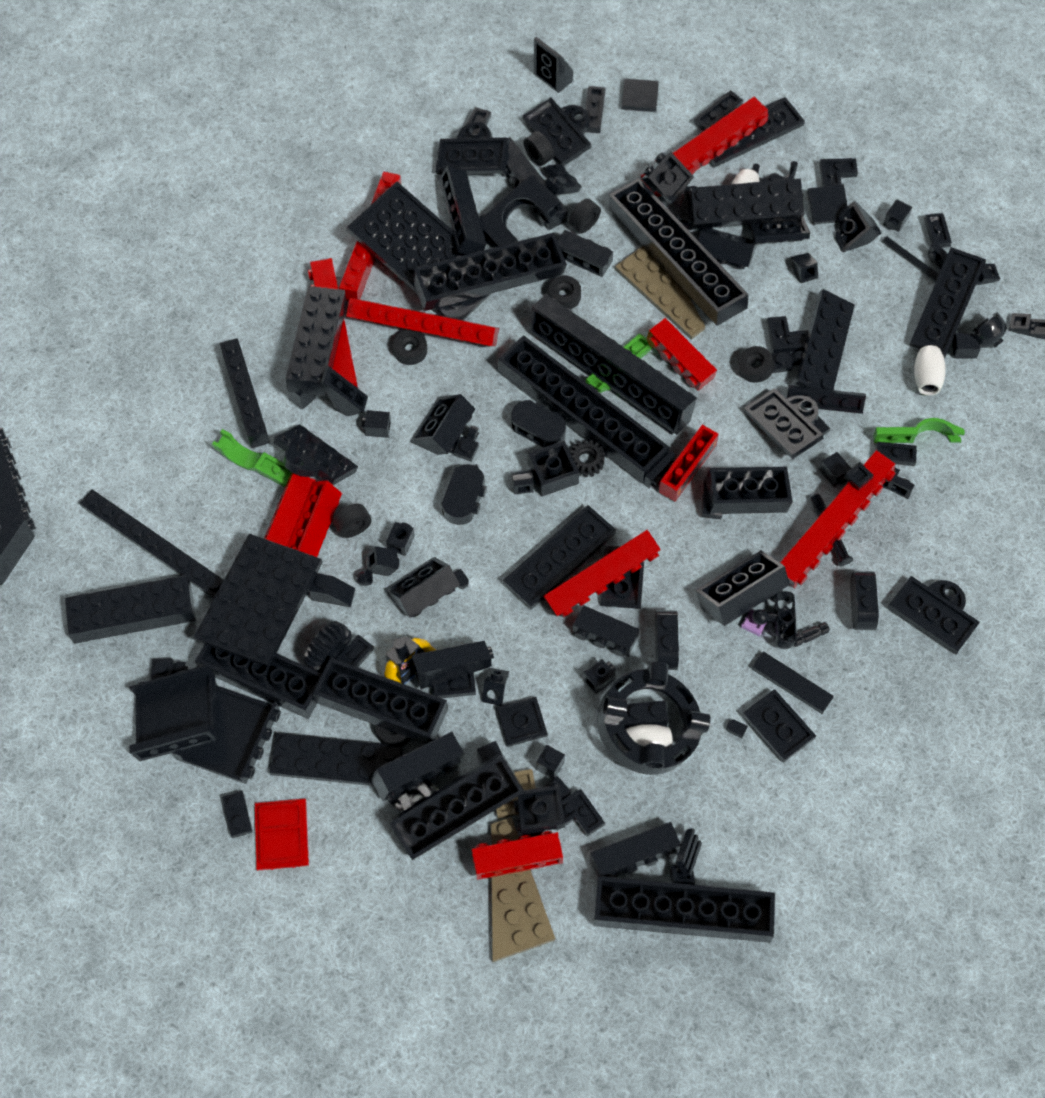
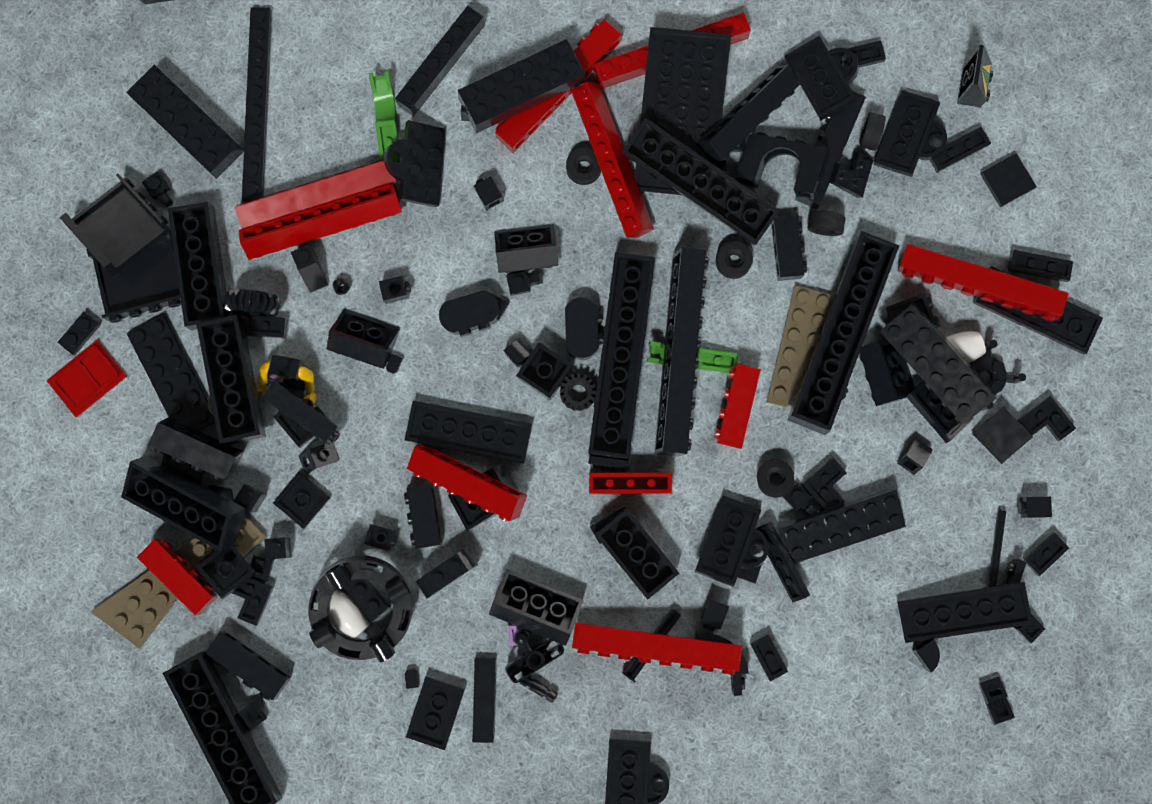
camera: 60 degrees right, 20 degrees up
black plate [193,534,323,668] -> none
black slope [321,366,368,416] -> none
black tyre [333,504,372,538] -> none
black brick [366,546,400,576] -> none
black plate [642,151,694,204] -> none
black tile [675,828,702,876] -> none
black slope [835,201,882,252] -> none
black tile [845,462,874,491] -> none
black brick [850,571,879,630] -> none
bright green piece [873,418,965,443] -> none
white piece [914,346,946,396] -> none
black cylinder [968,312,1007,348] -> none

